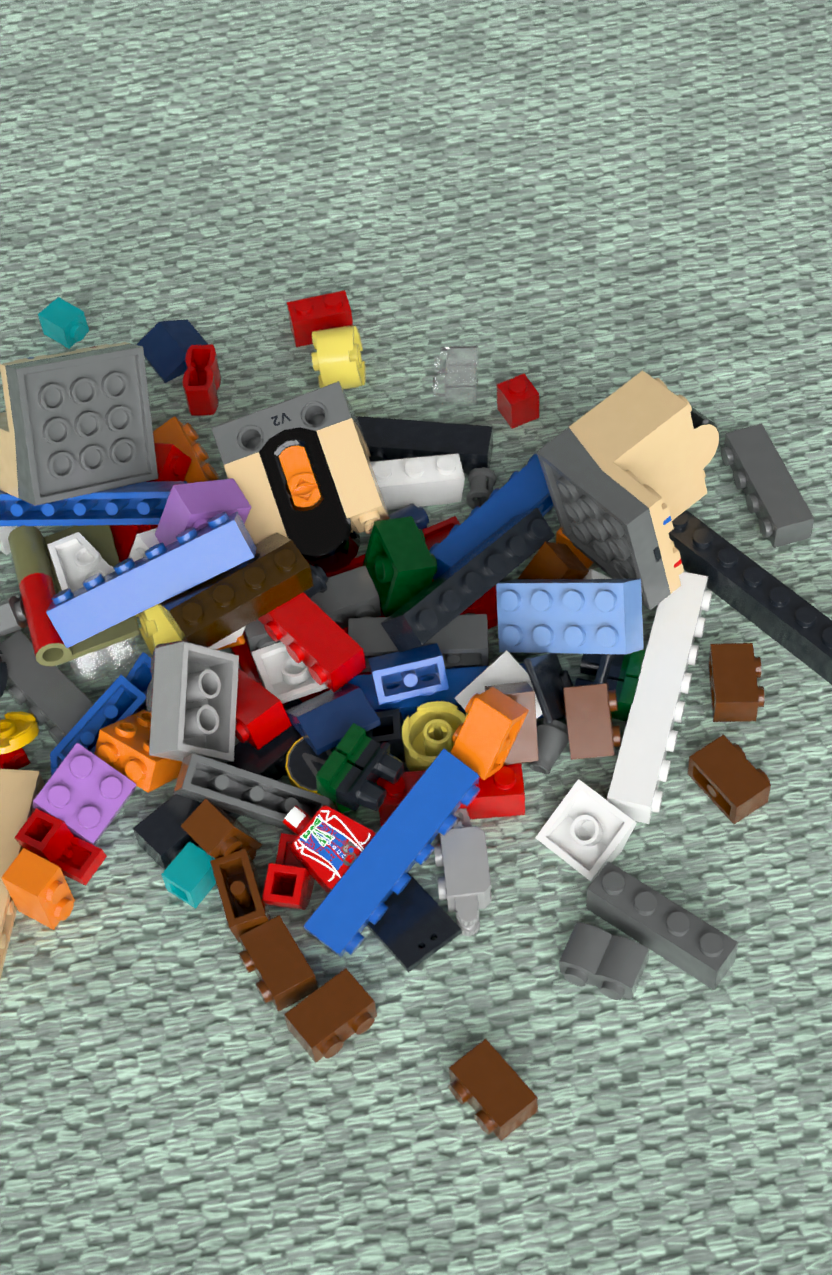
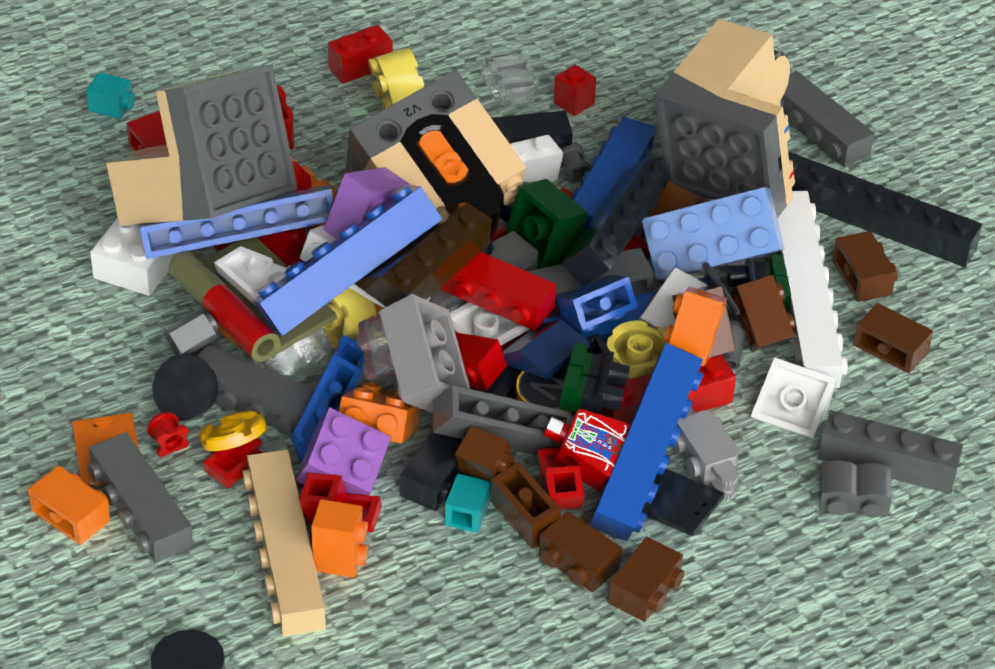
camera: 25 degrees left, 10 degrees down
reddish brown brick [448,1039,538,1141] -> none

